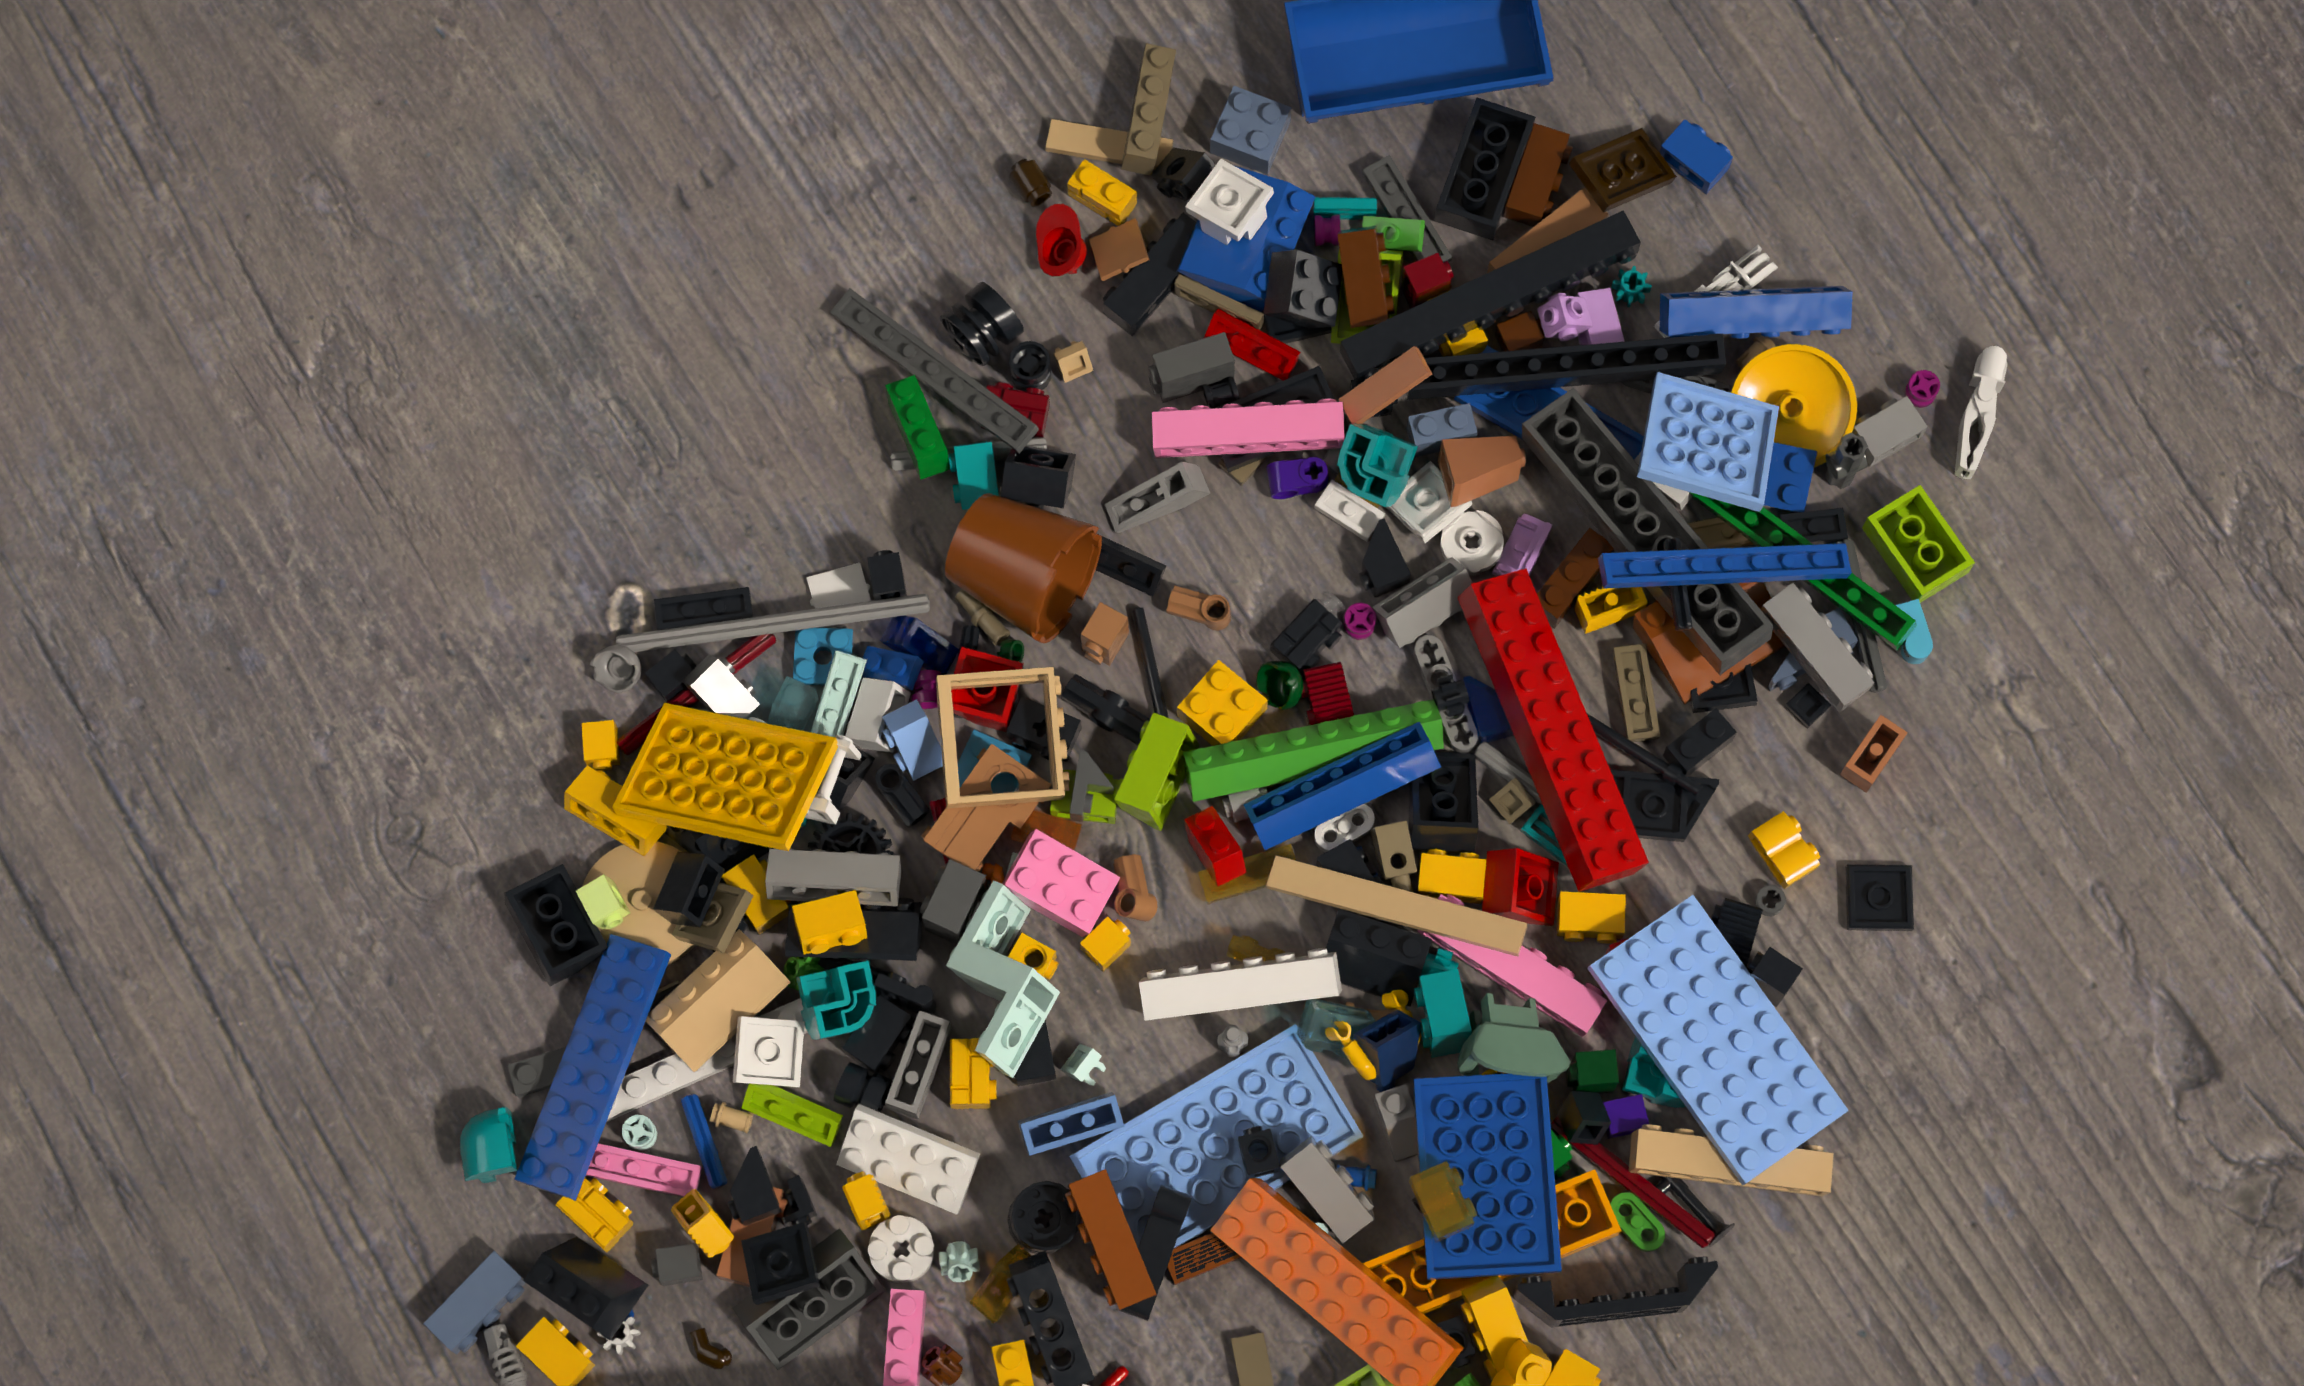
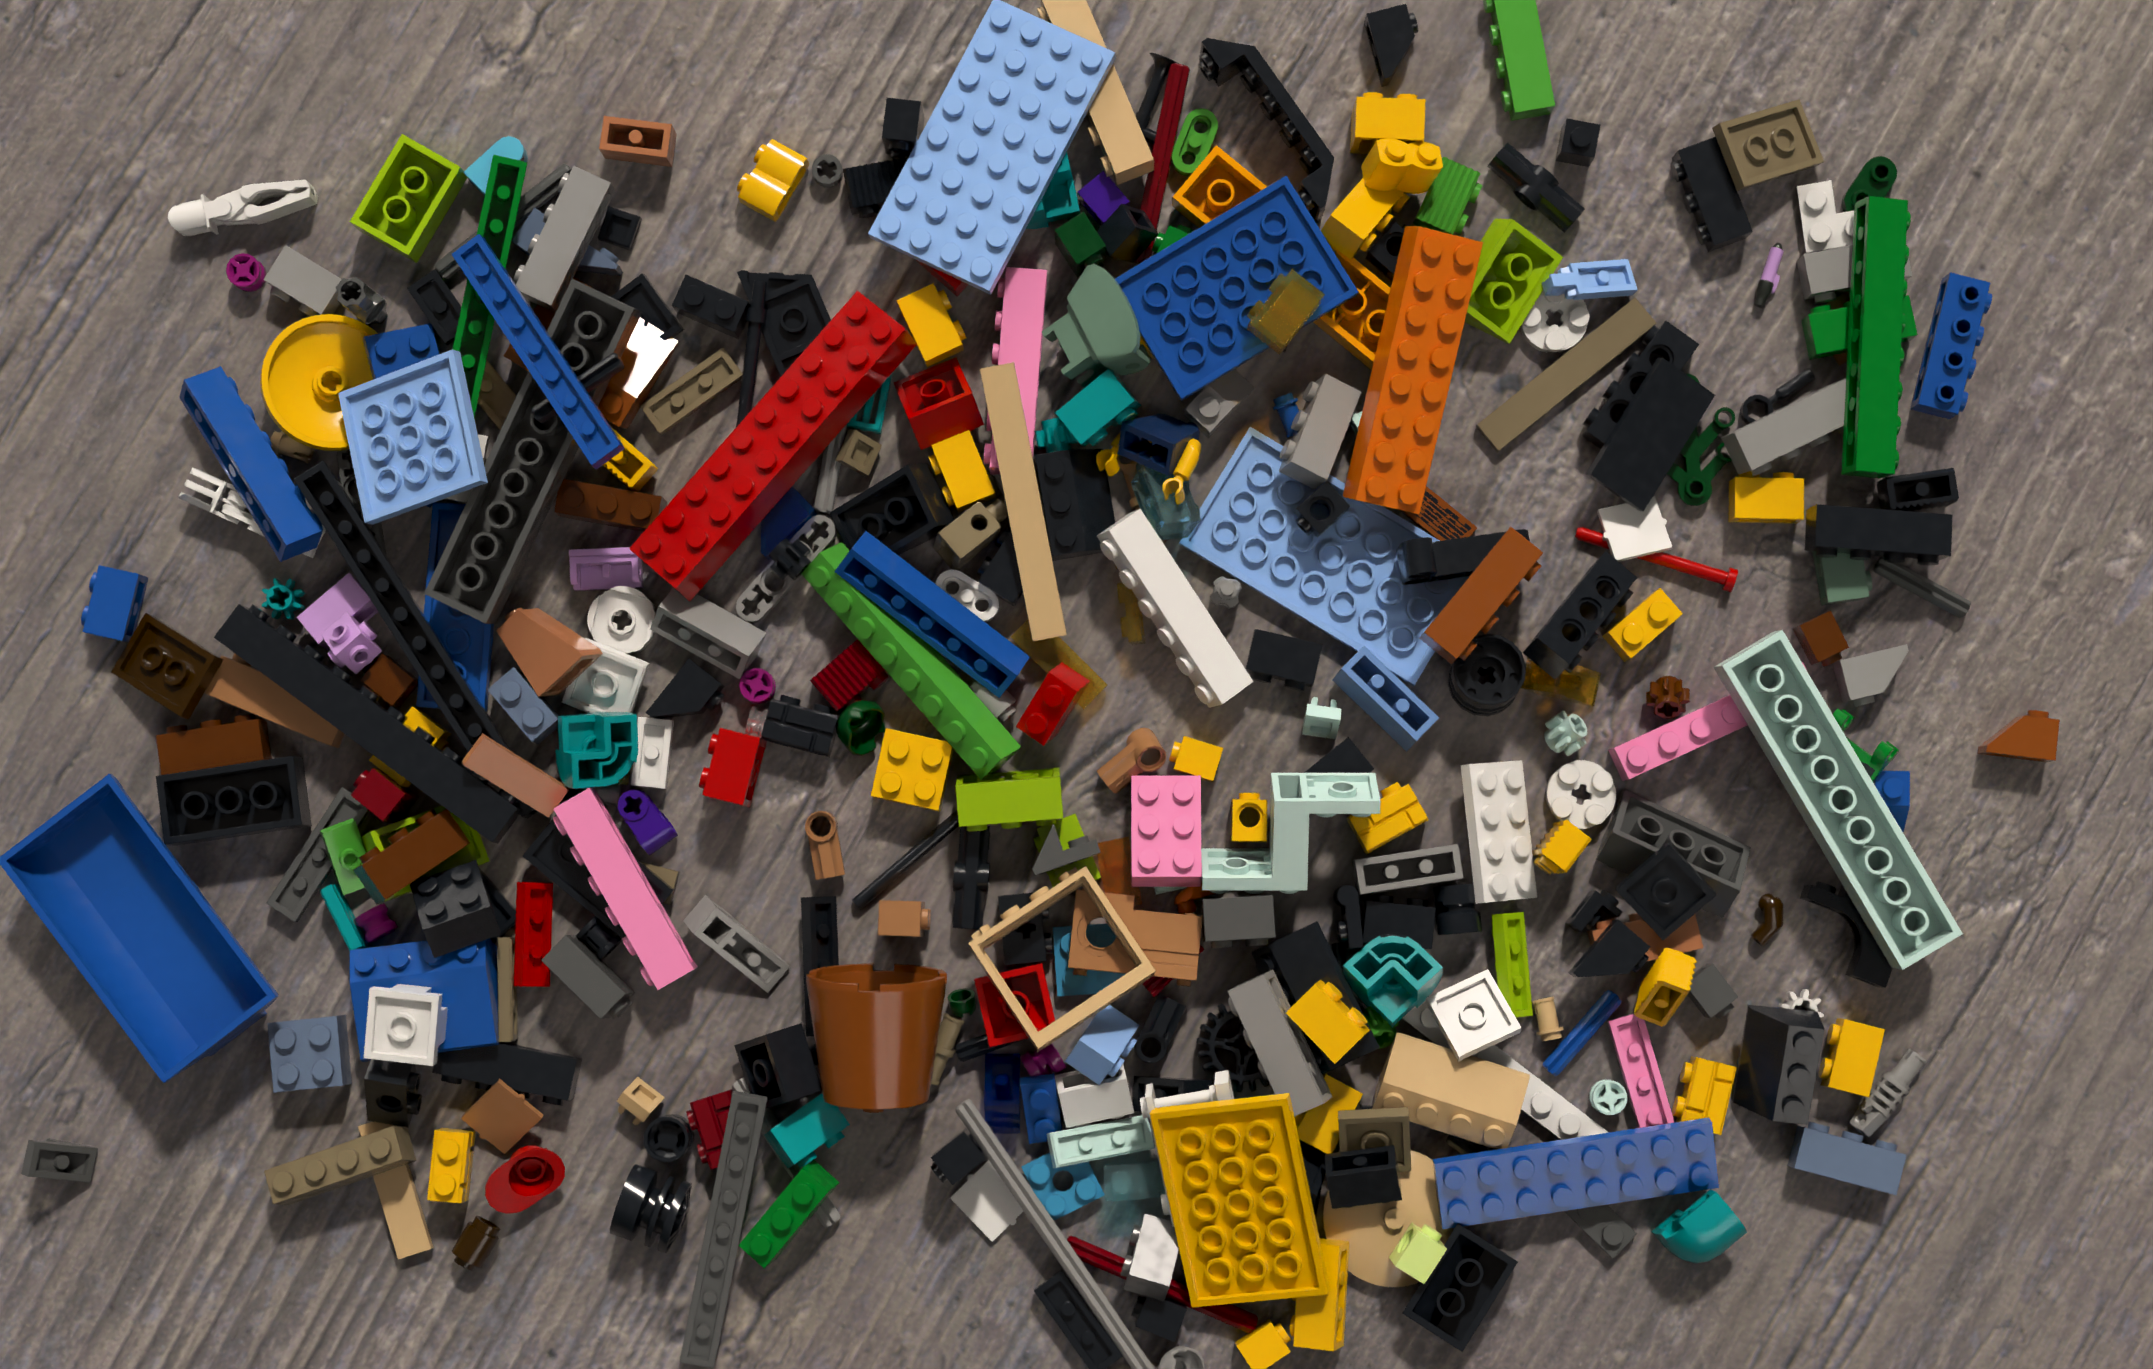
camera: 115 degrees left, 10 degrees up
black tile [1845,864,1914,931] -> none
none -> red brick [699,728,767,808]
none -> black brick [1245,629,1323,691]

